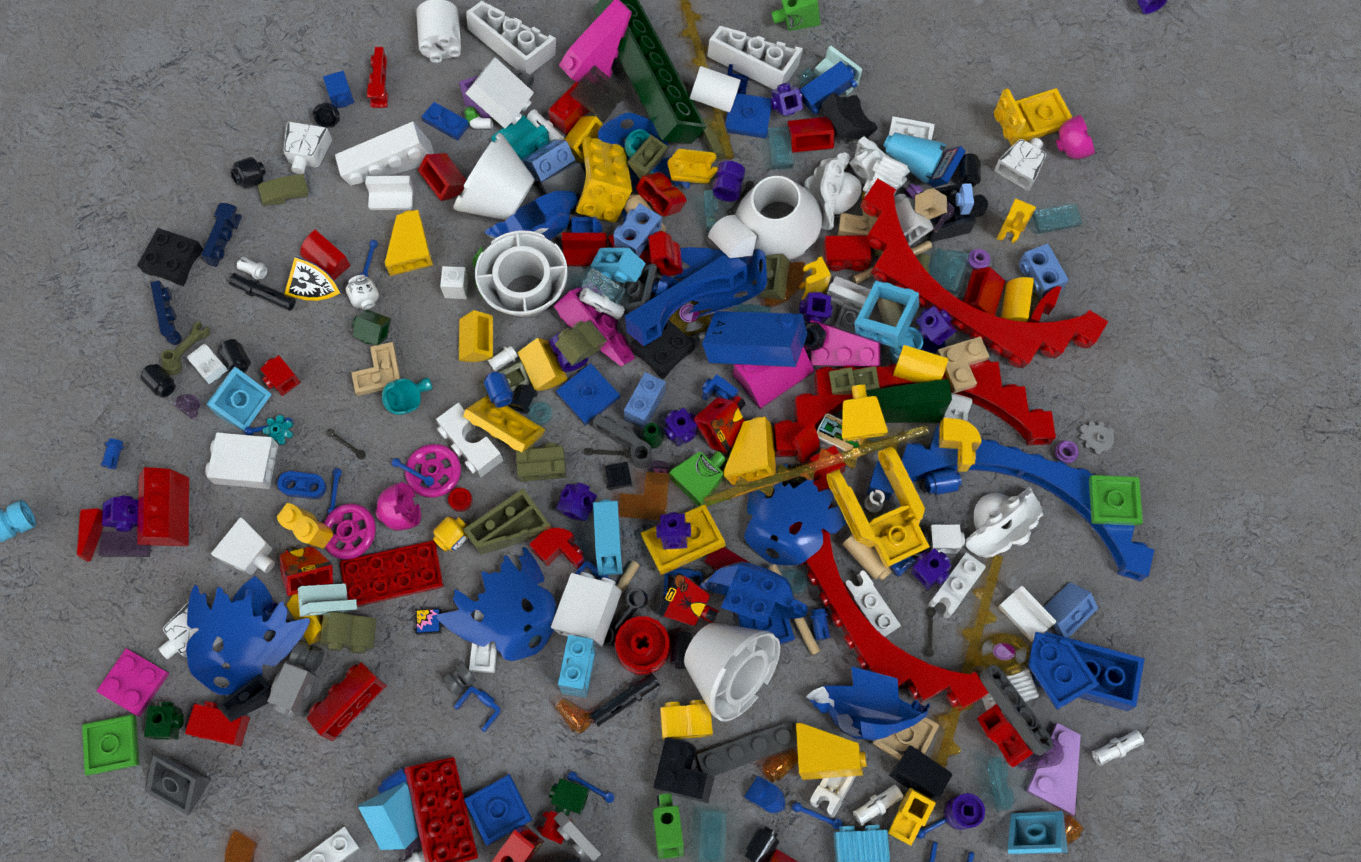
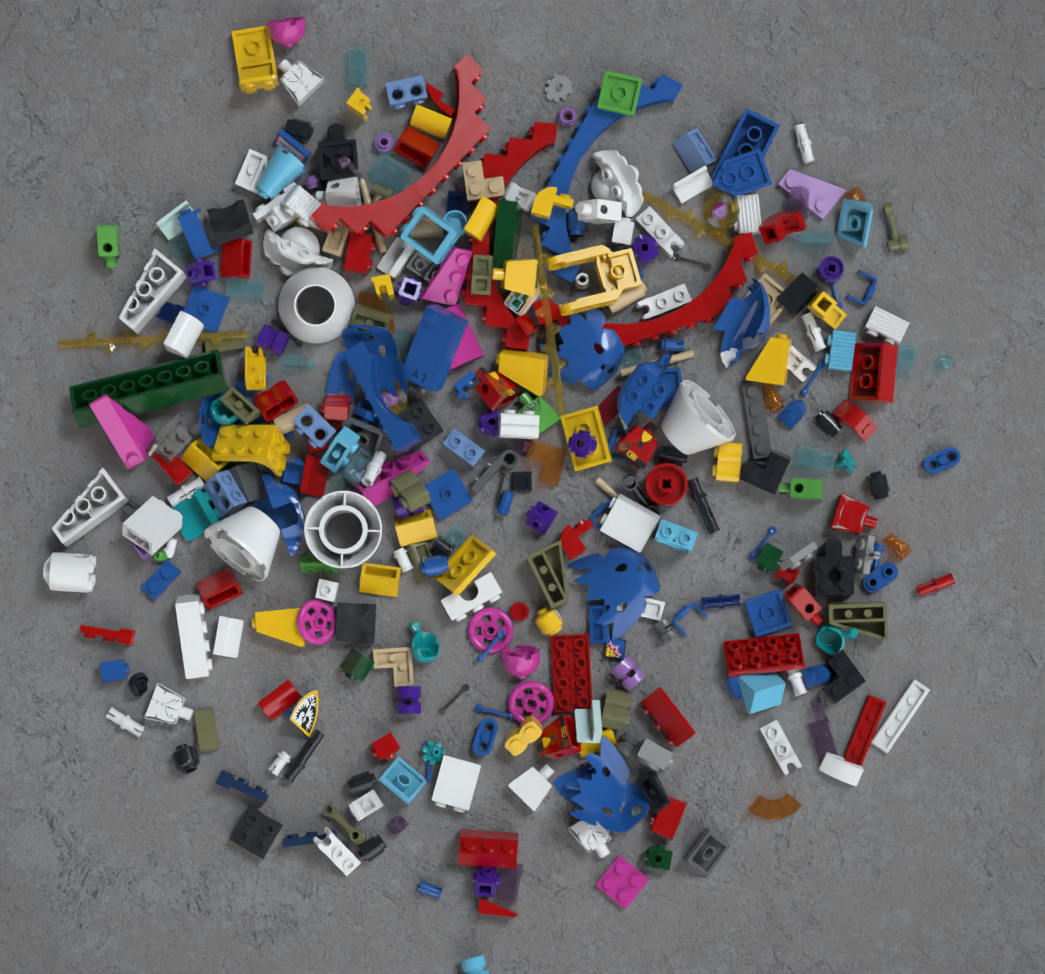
camera: 80 degrees left, 15 degrees up
bright green plate [82,714,140,776] -> none
white head [346,275,379,310] -> none
blue hinge [360,240,378,277] -> none
olive brick [516,443,566,482] -> none
clear orange cone [556,698,592,734] -> none
medium azure brick [593,500,623,576] -> none
dark green cone [640,422,663,449] -> none
white brick [708,215,757,258] -> none
black plate [803,322,827,351] -> none
tan plate [915,188,947,219] -> none
dark purple brick [916,306,957,345] -> none
light blue plate [956,184,974,215] -> none
dark grey beam [980,665,1053,756] -> none
none -> white pin [106,707,145,738]
none -> dark pink plate [297,599,337,645]
none -> white plate [313,827,361,876]
none -> black brick [335,602,376,643]
none -> dark purple wheel [396,686,421,714]
none -> blue pin [496,491,515,516]
none -> white brick [498,410,540,440]
none -> white torso [575,199,622,225]
none -> blue tile [588,605,610,644]
none -> medium lavender wheel [610,655,647,691]
none -> clear blue pin [701,594,741,610]

